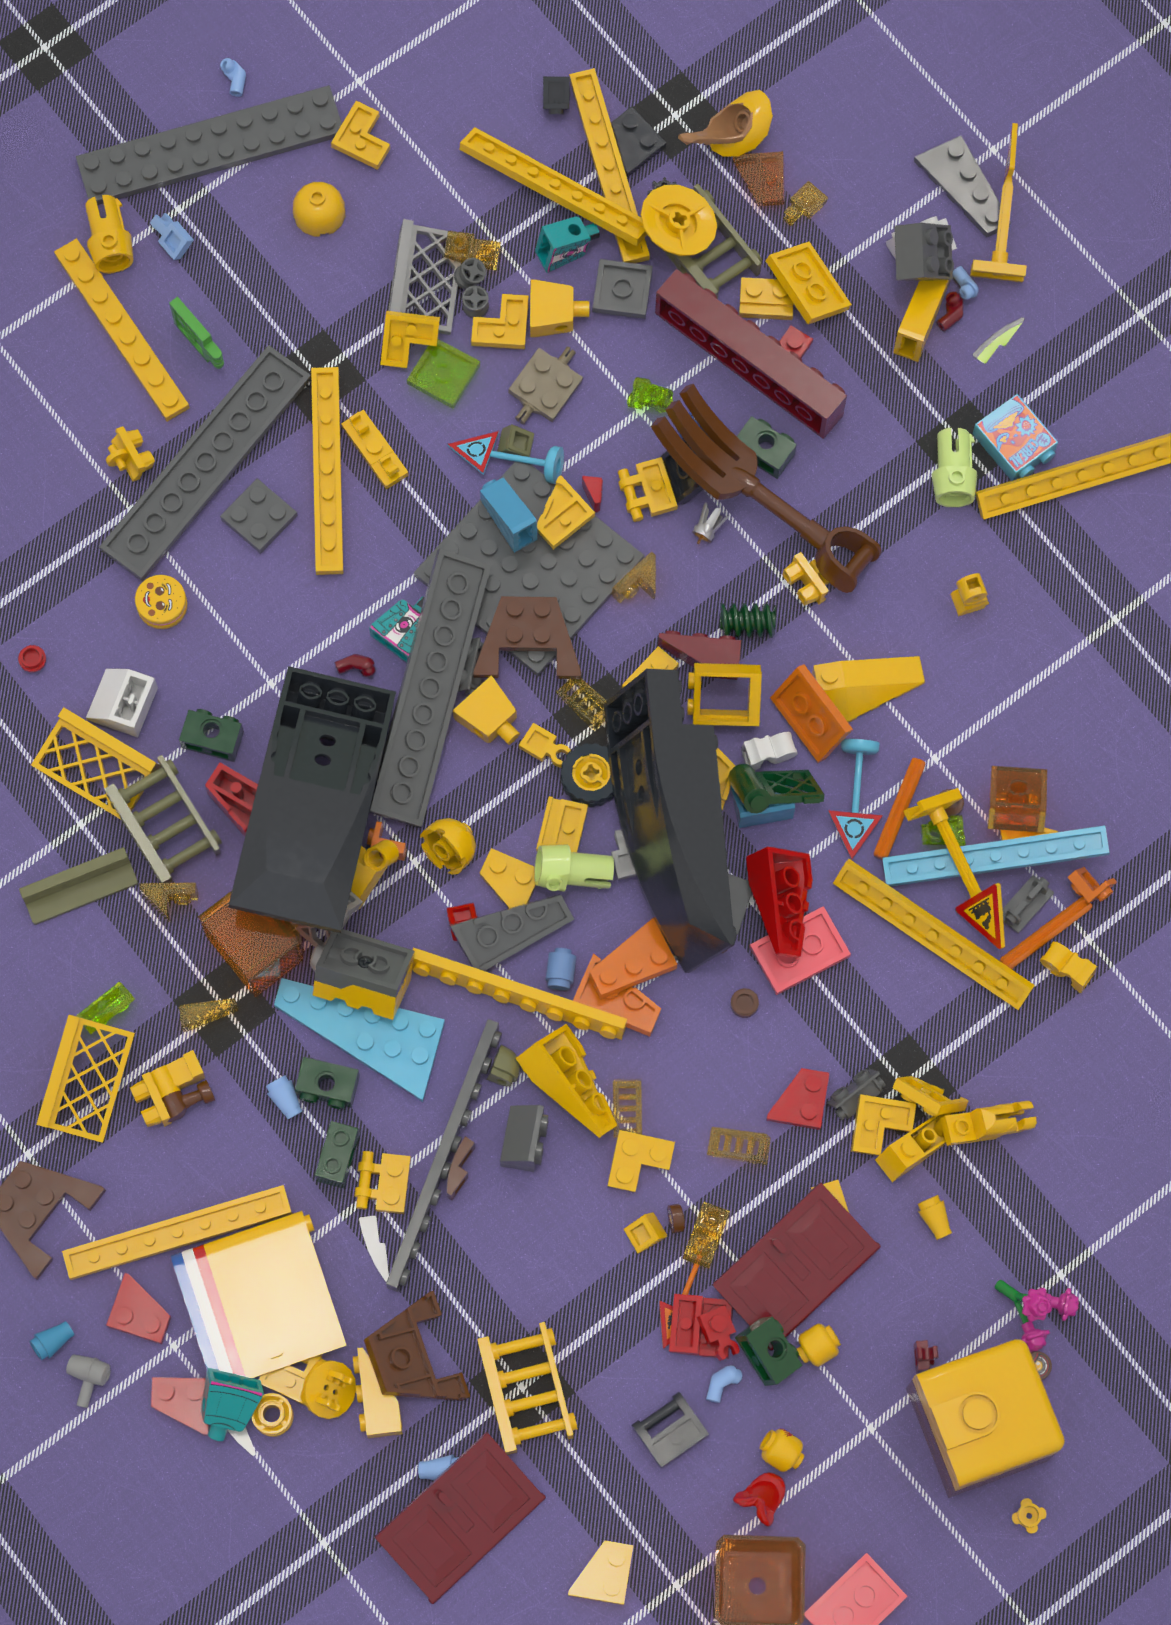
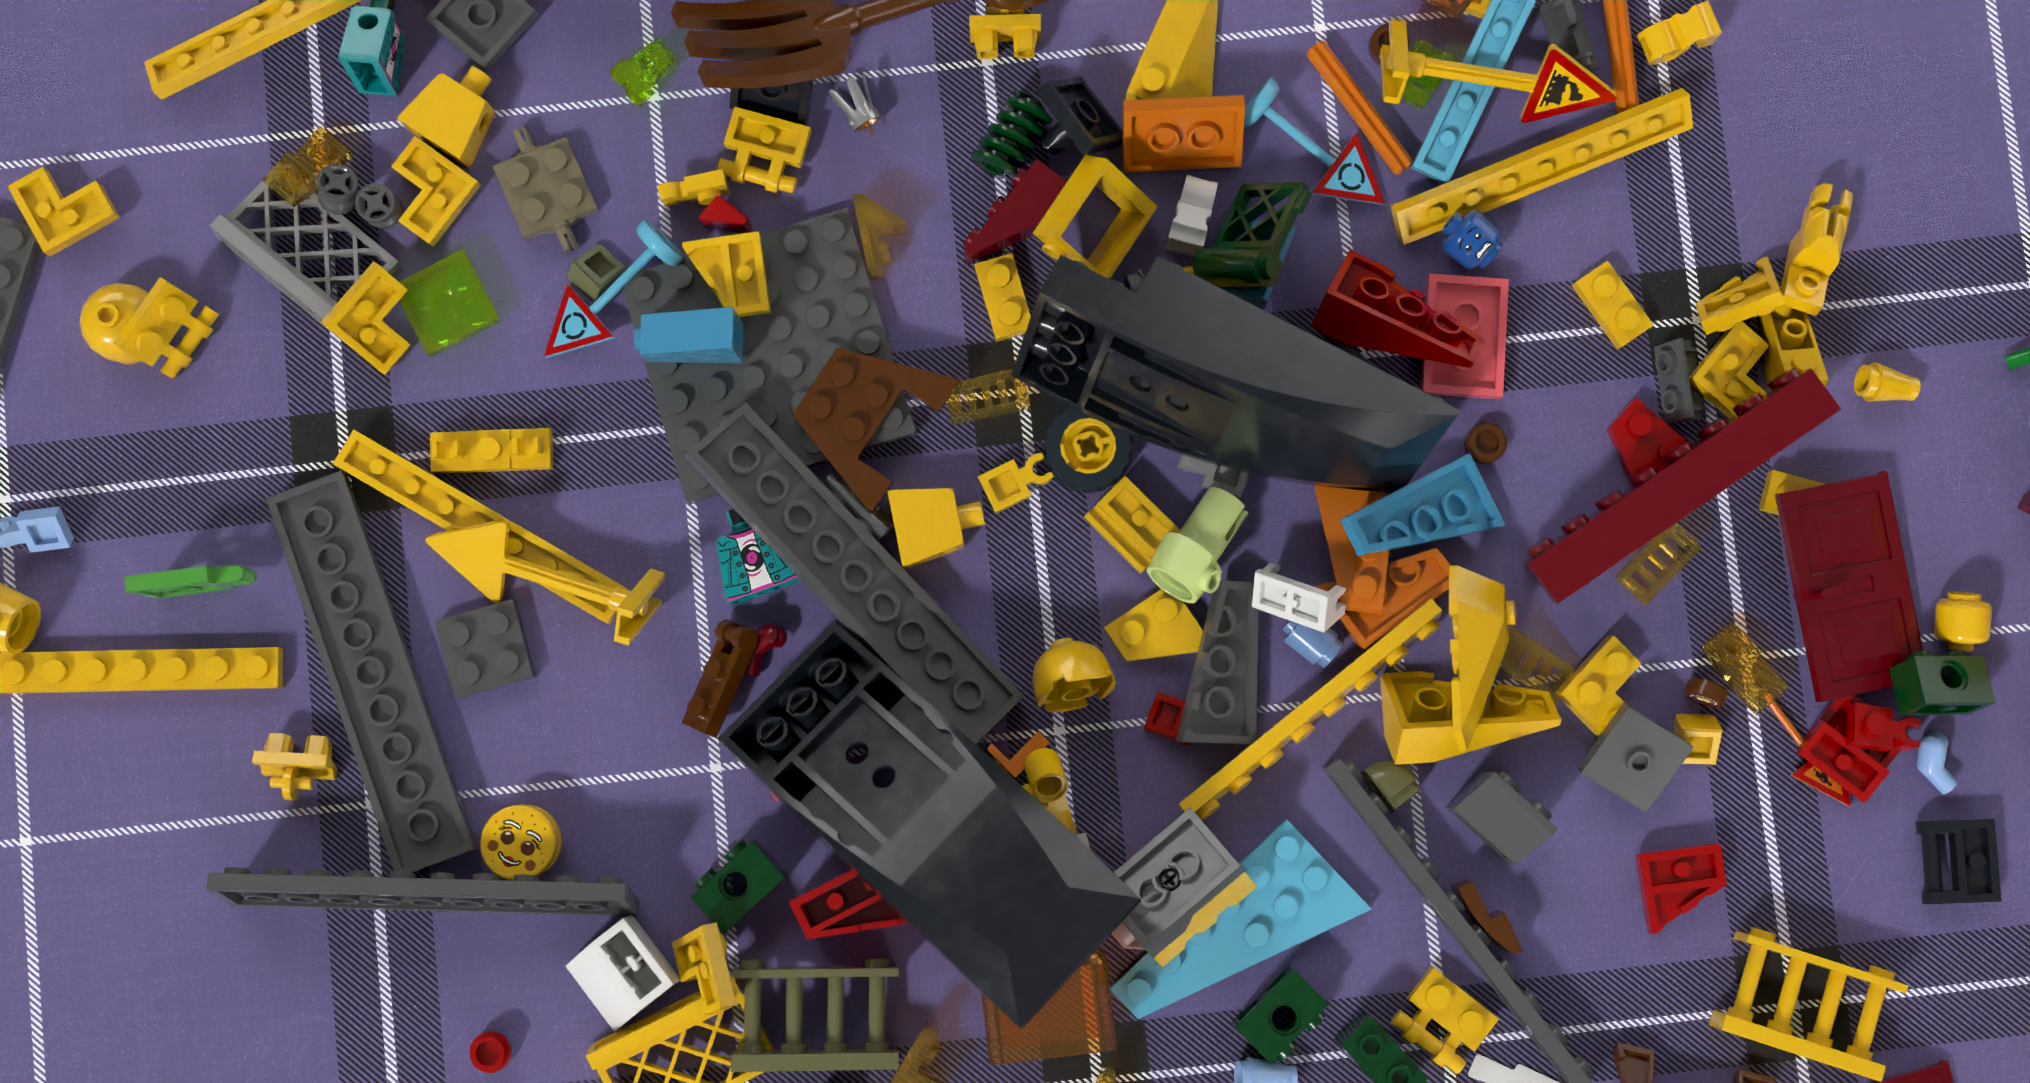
camera: 55 degrees left, 10 degrees up
none -> yellow plate [114,277,219,380]
none -> dark grey plate [206,867,638,917]
none -> yellow piece [425,519,665,646]
none -> yellow plate [657,169,731,207]
none -> yellow plate [672,922,737,1015]
none -> reddish brown plate [682,619,758,738]
none -> black tile [1036,76,1123,156]
none -> white hinge [1252,563,1346,633]
none -> dark azure wing [1340,453,1505,556]
none -> blue head [1441,210,1503,269]
none -> yellow wedge [1449,565,1517,751]
none -> dark red brick [1524,368,1841,604]
none -> yellow plate [1572,260,1654,350]
none -> dark grey plate [1577,702,1694,813]
none -> red wing [1635,843,1727,934]

